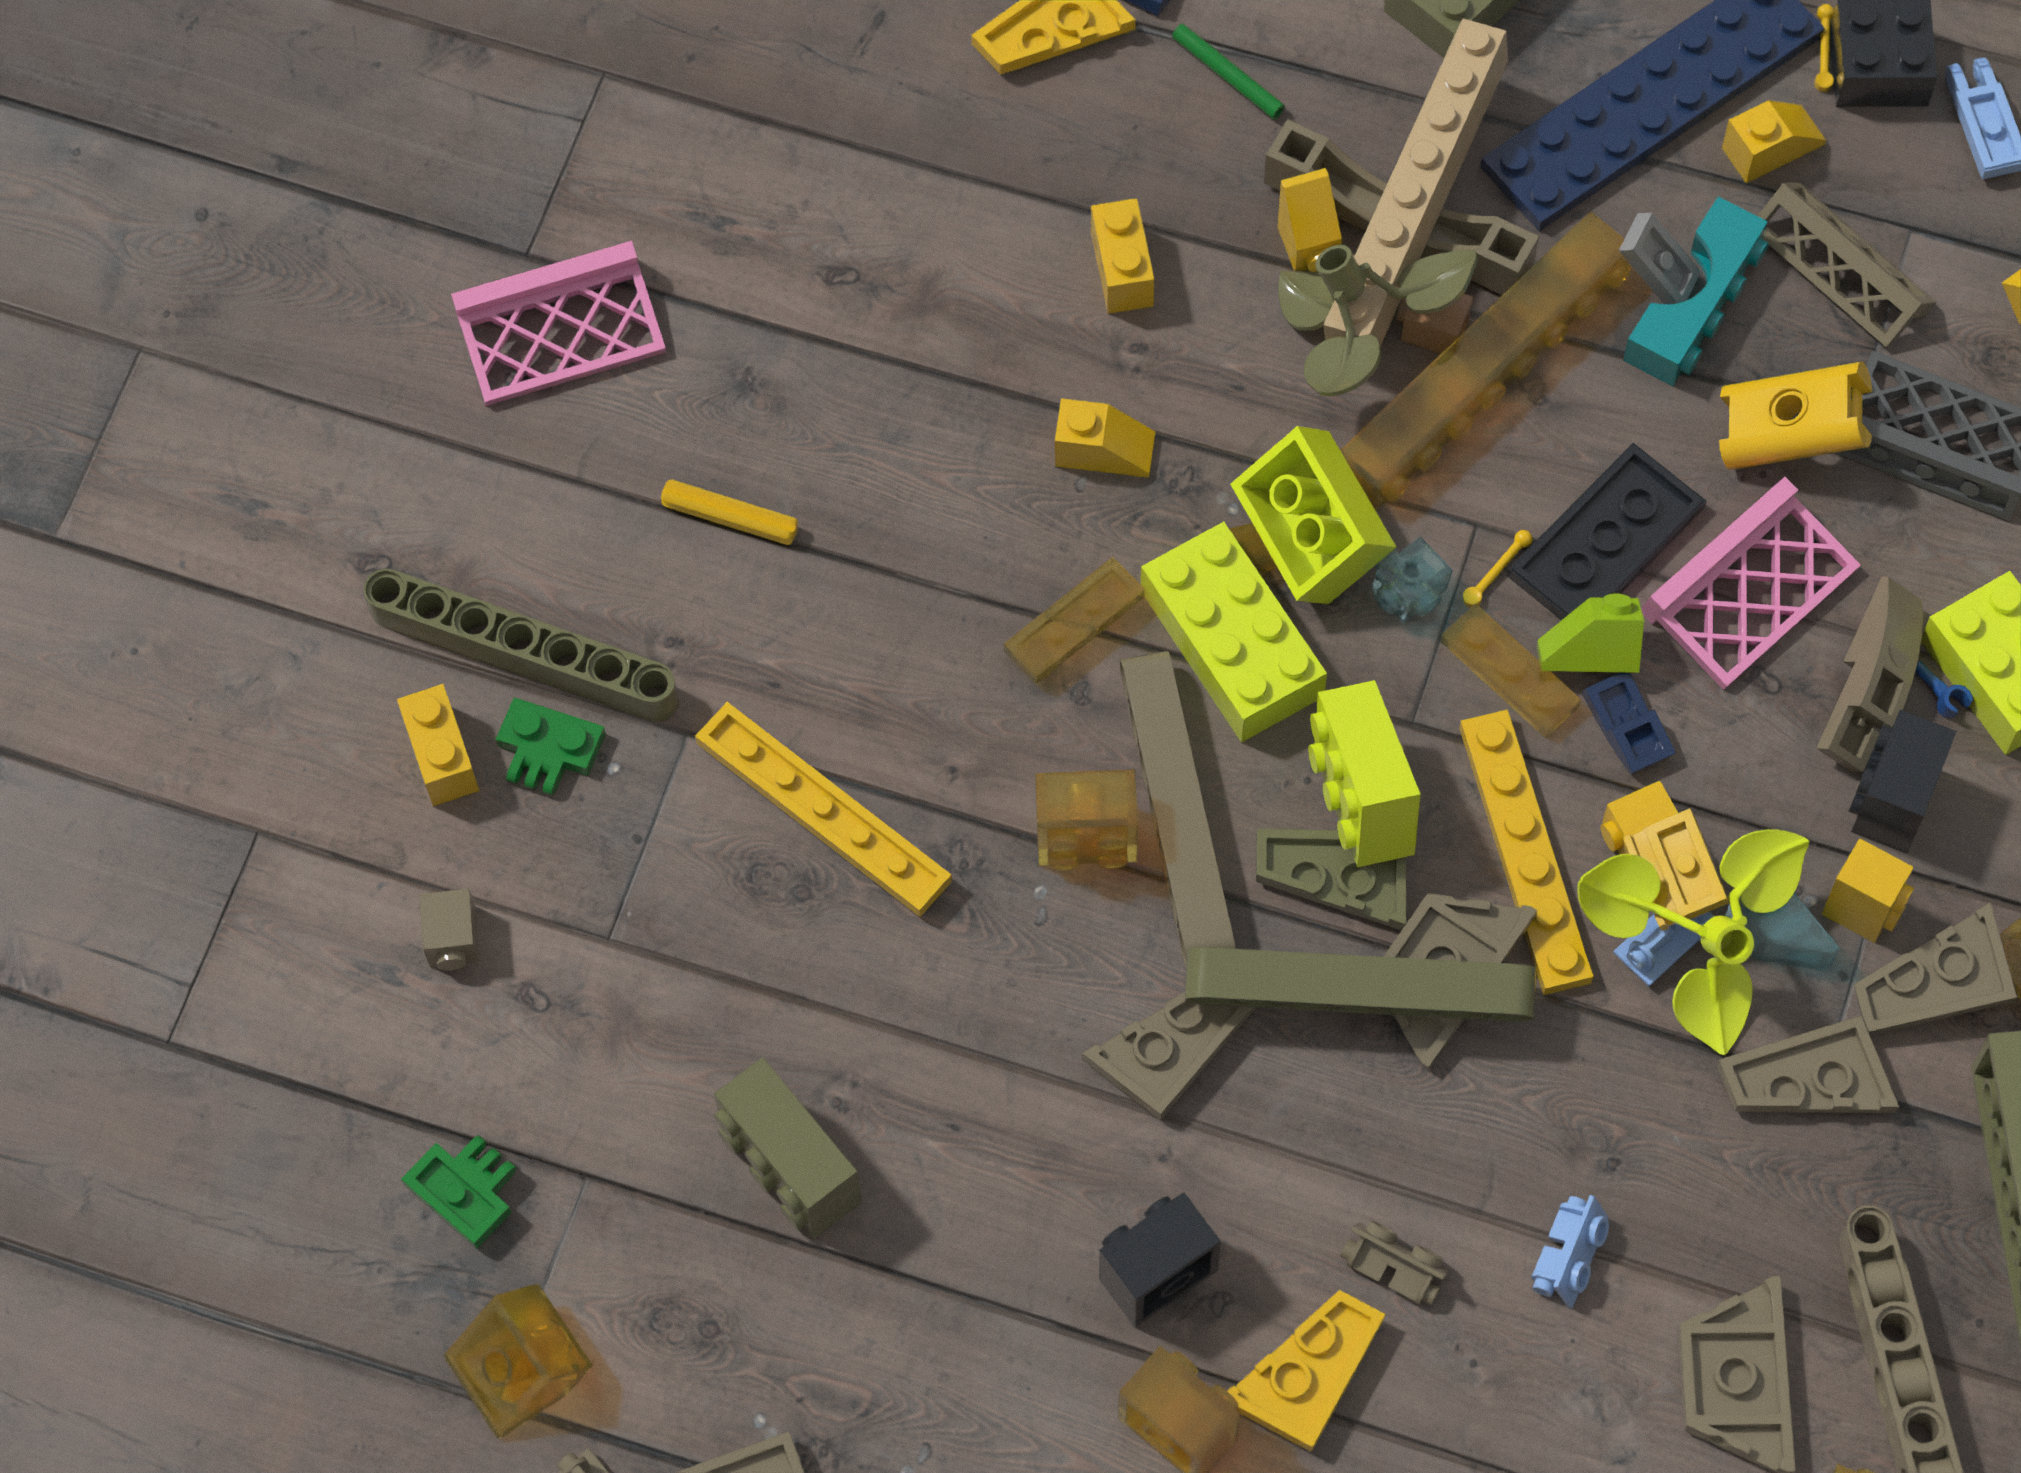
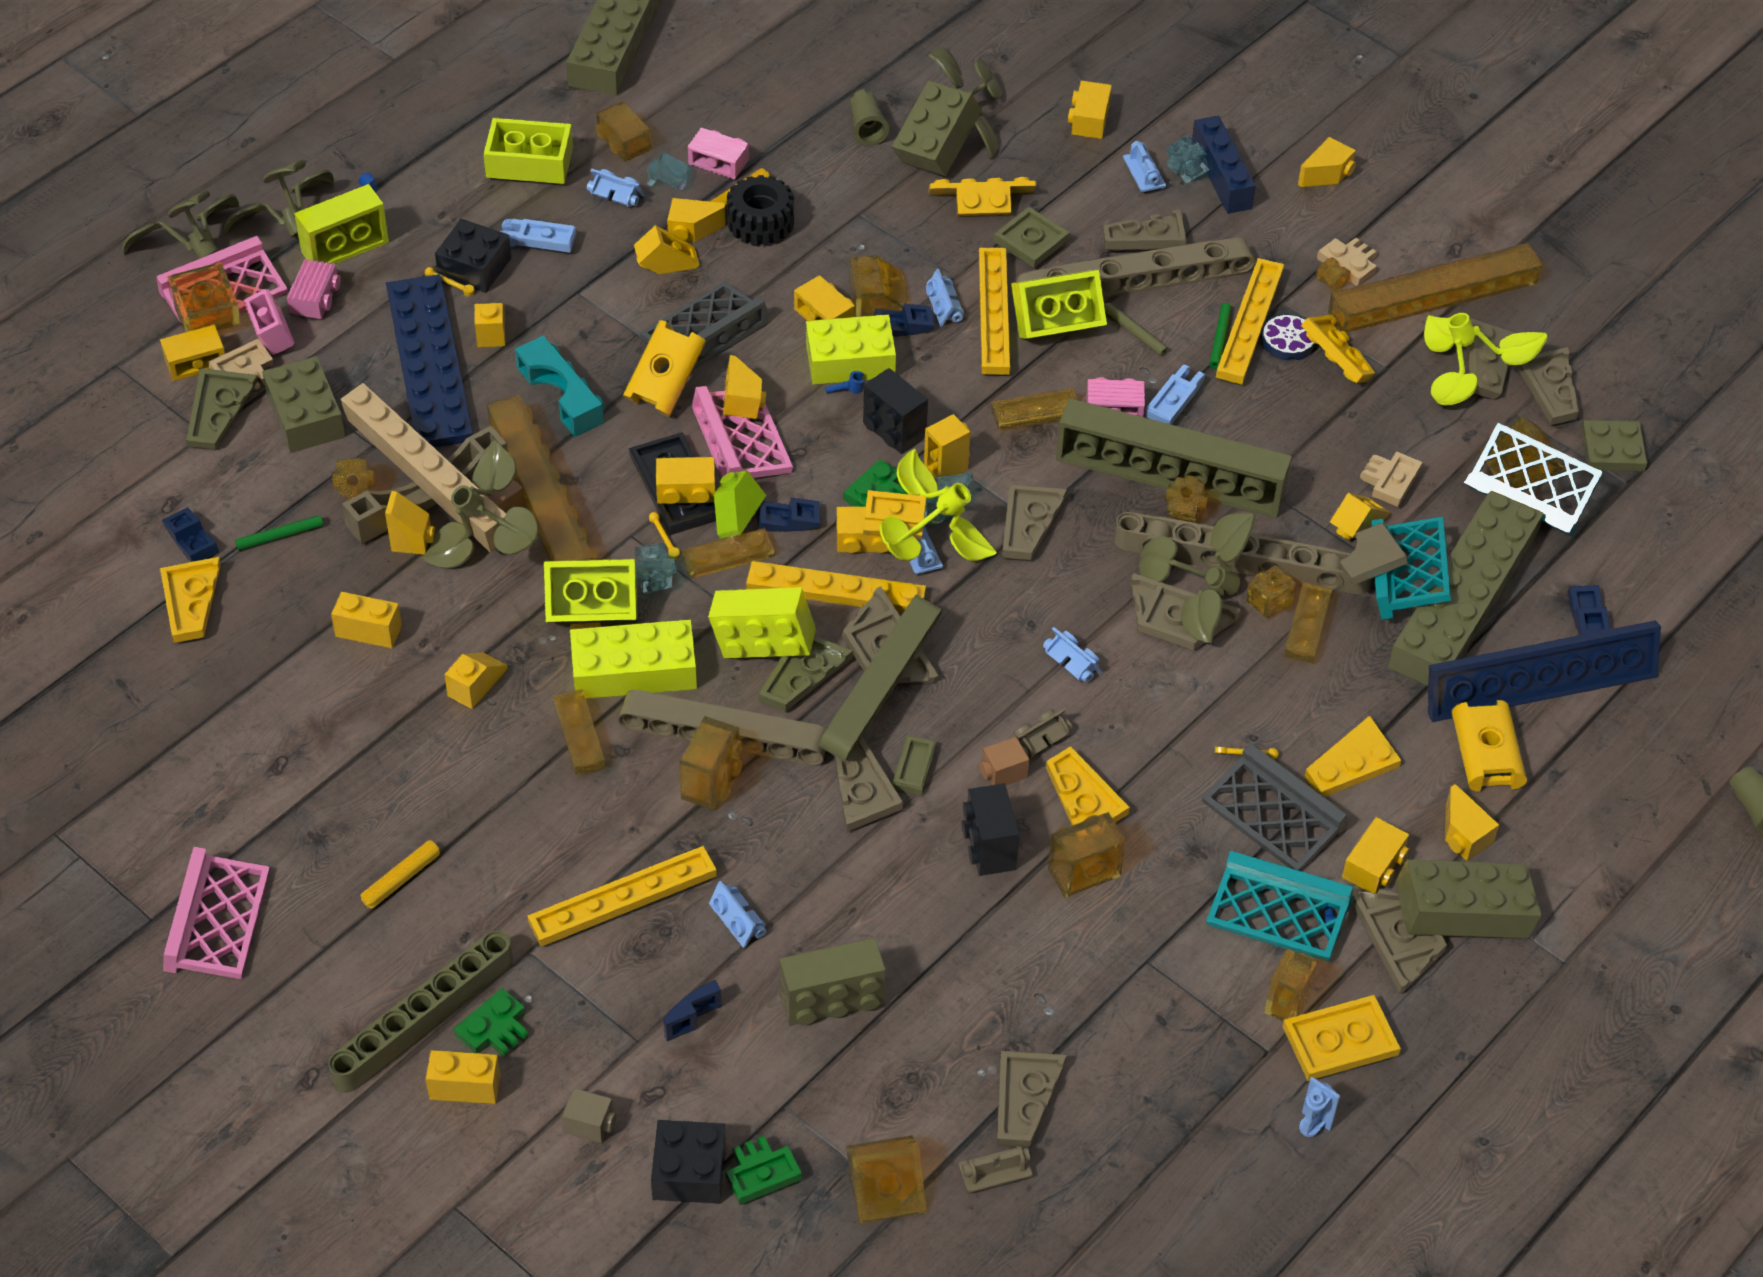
camera: 70 degrees left, 15 degrees down
light grey plate [1619,213,1701,304] -> none
dark tan fence [1758,182,1936,347] -> none
dark tan slope [1816,576,1923,772] -> none
dark tan wing [1854,902,2017,1035] -> none
none -> clear yellow brick [332,457,375,501]
none -> black brick [651,1120,726,1204]
none -> yellow brick [656,457,715,504]
none -> dark blue slope [663,980,722,1041]
none -> light blue hinge [709,881,766,948]
none -> yellow slope [723,355,766,419]
none -> green hinge [843,459,908,507]
none -> olive tile [892,735,937,796]
none -> medium nougat brick [979,737,1029,785]
none -> olive plant [1138,513,1256,643]
none -> clear yellow brick [1165,475,1209,523]

